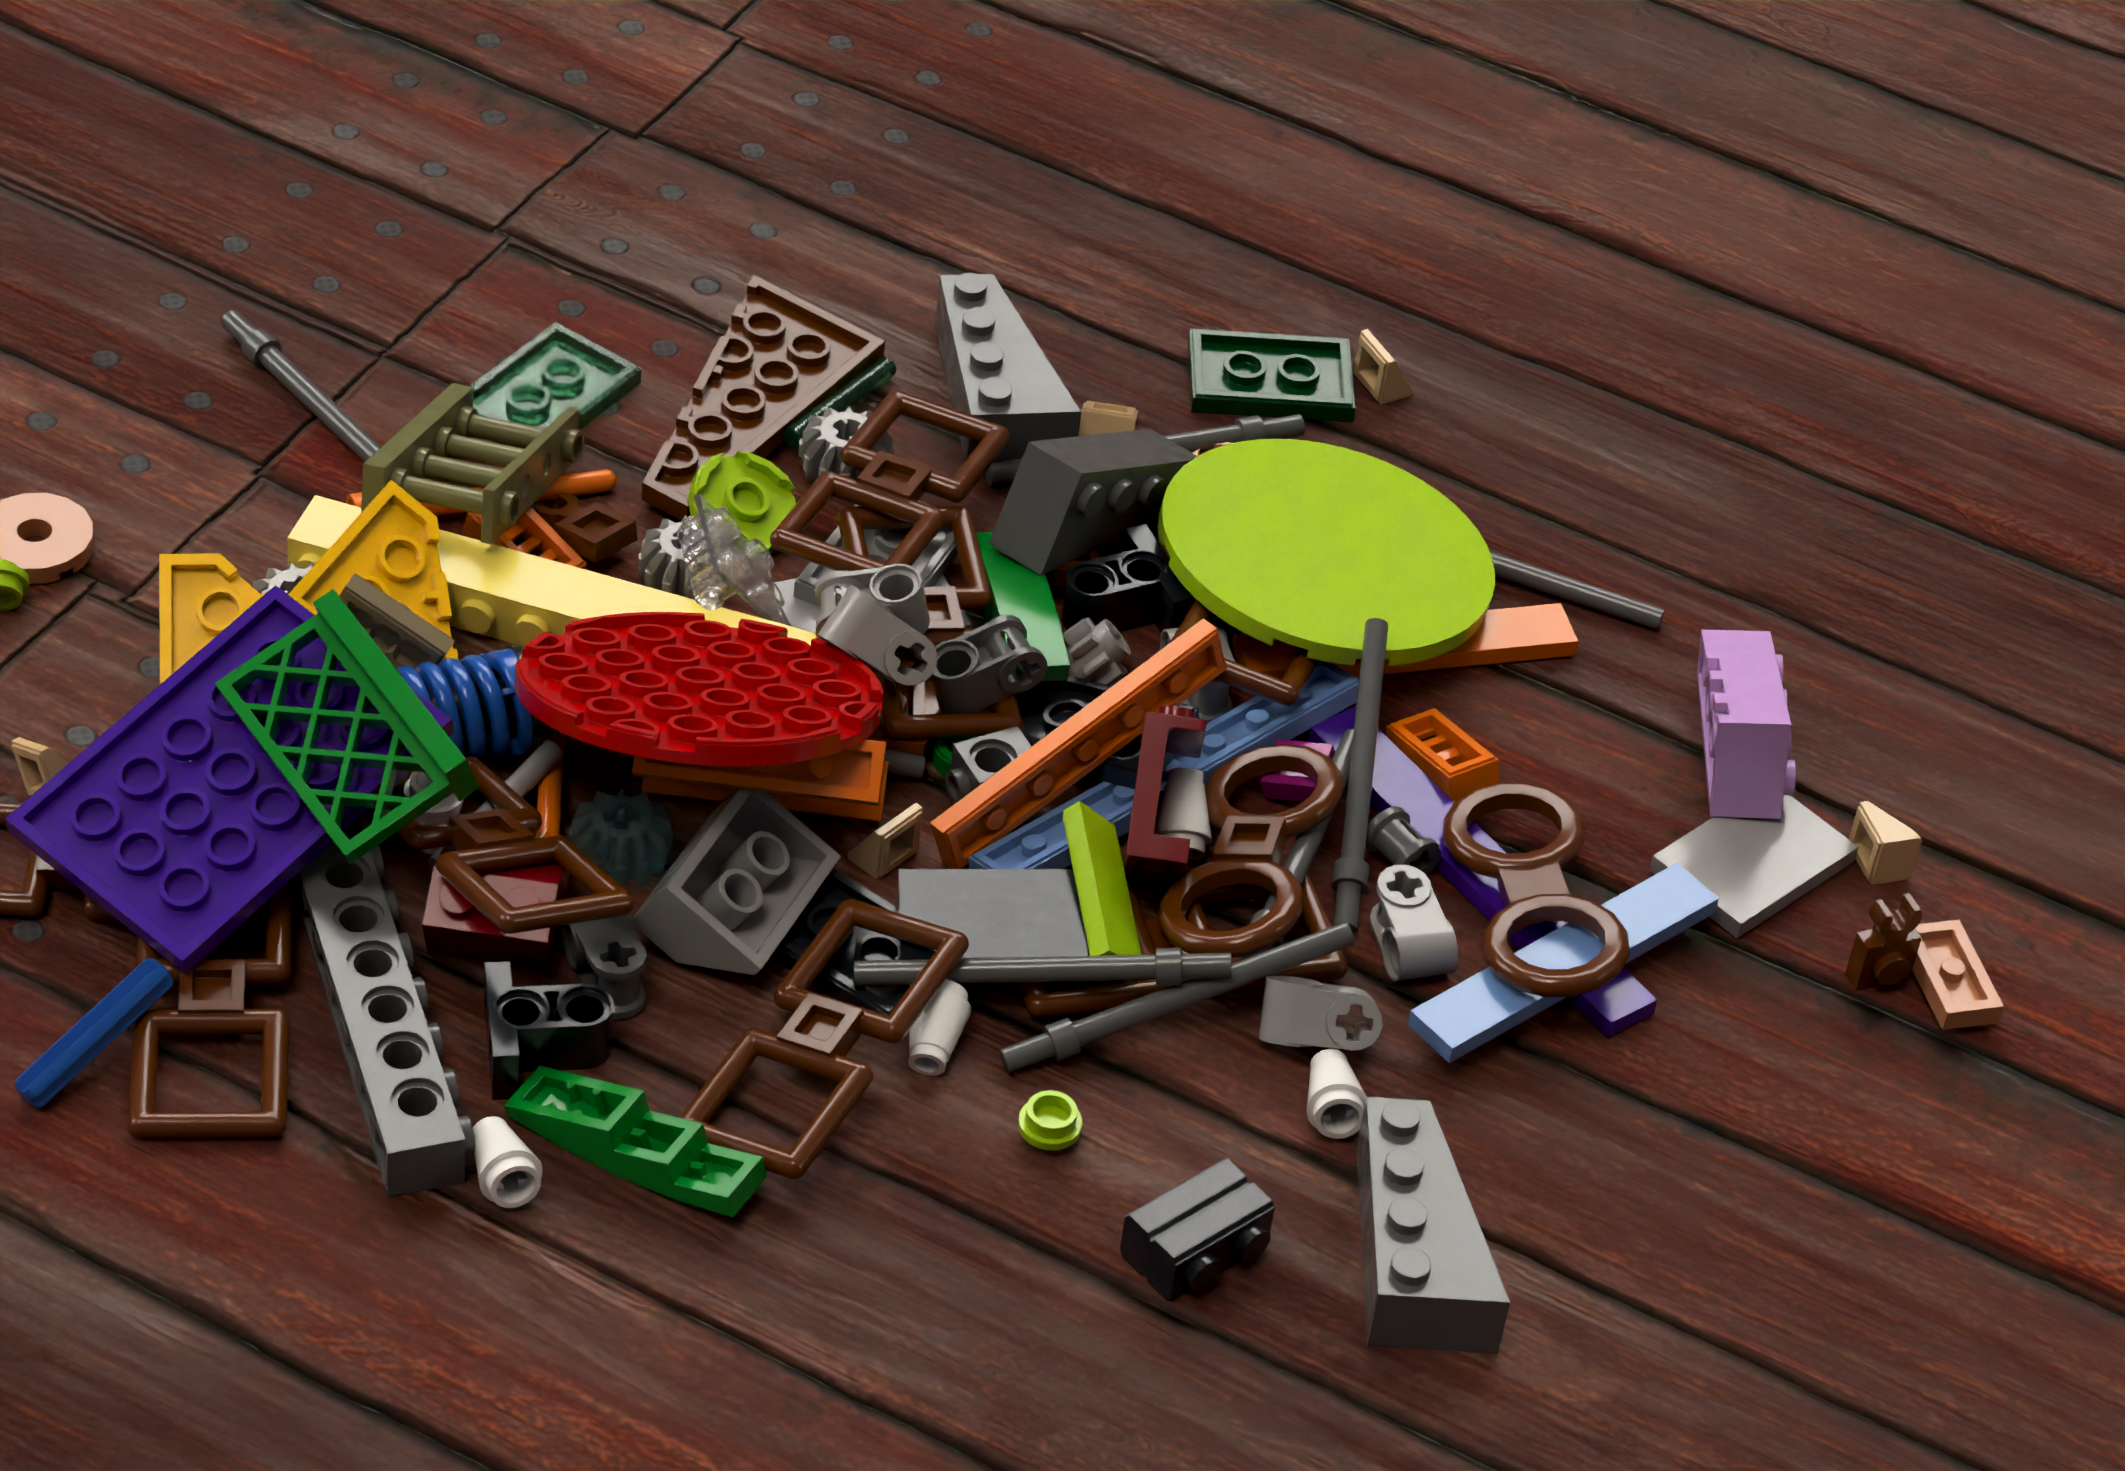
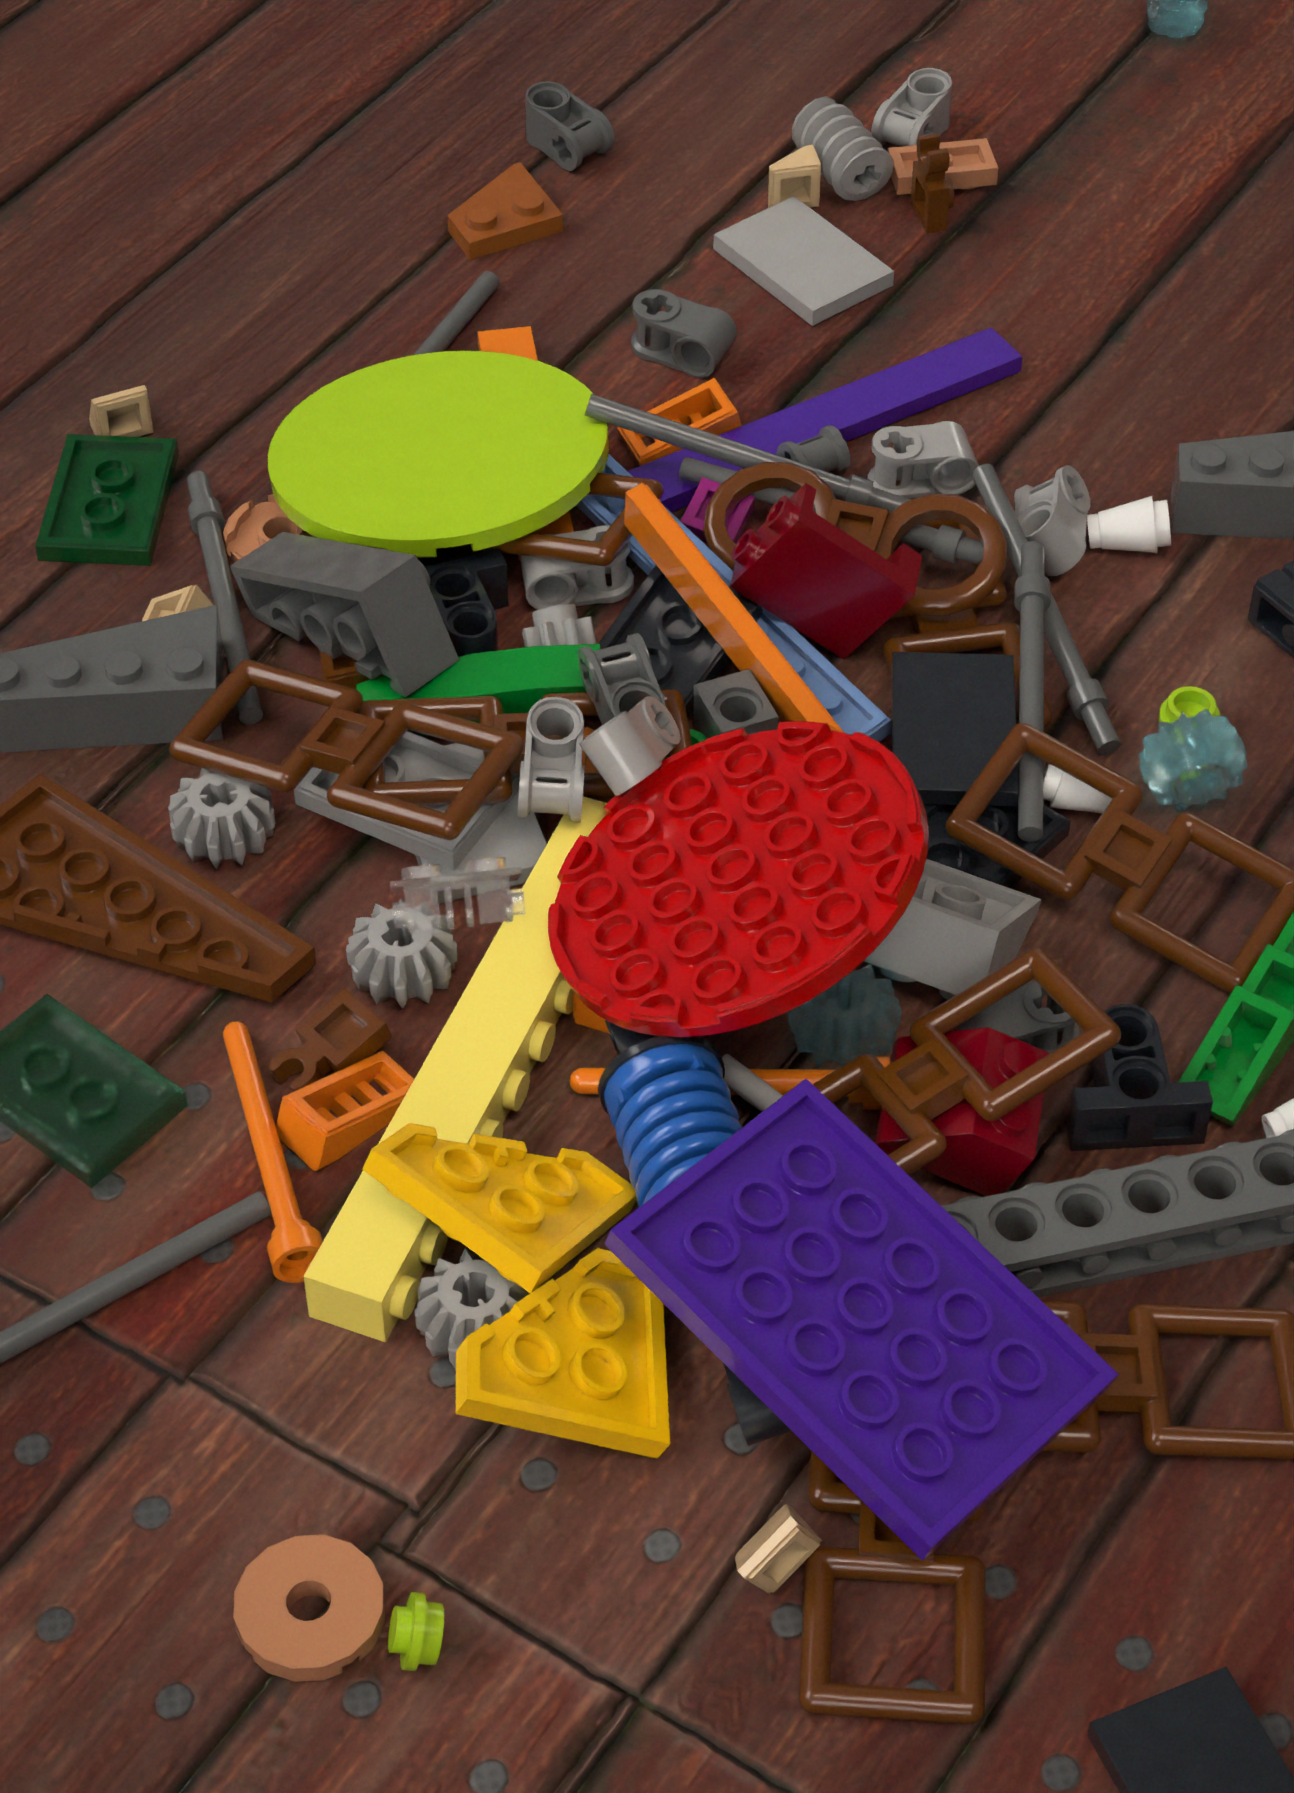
camera: 80 degrees left, 5 degrees up
blue axle [14,958,174,1109] -> none
green fence [215,589,480,864] -> none
dark tan plate [339,573,455,669] -> none
olive fence [361,383,584,545] -> none
lime tile [688,451,796,557] -> none
clear green bar [783,357,896,449] -> none
lime tile [1062,801,1142,982] -> none
tile [1408,862,1719,1063] -> none
reddish brown bar [1442,782,1630,997] -> none
lavender wedge [1697,629,1796,819] -> none
none -> dark orange wing [447,162,563,260]
none -> dark grey piece [525,81,615,171]
none -> dark grey piece [631,289,738,378]
none -> light grey piece [792,96,894,201]
none -> light grey piece [871,68,952,147]
none -> clear light blue gear [1138,709,1248,811]

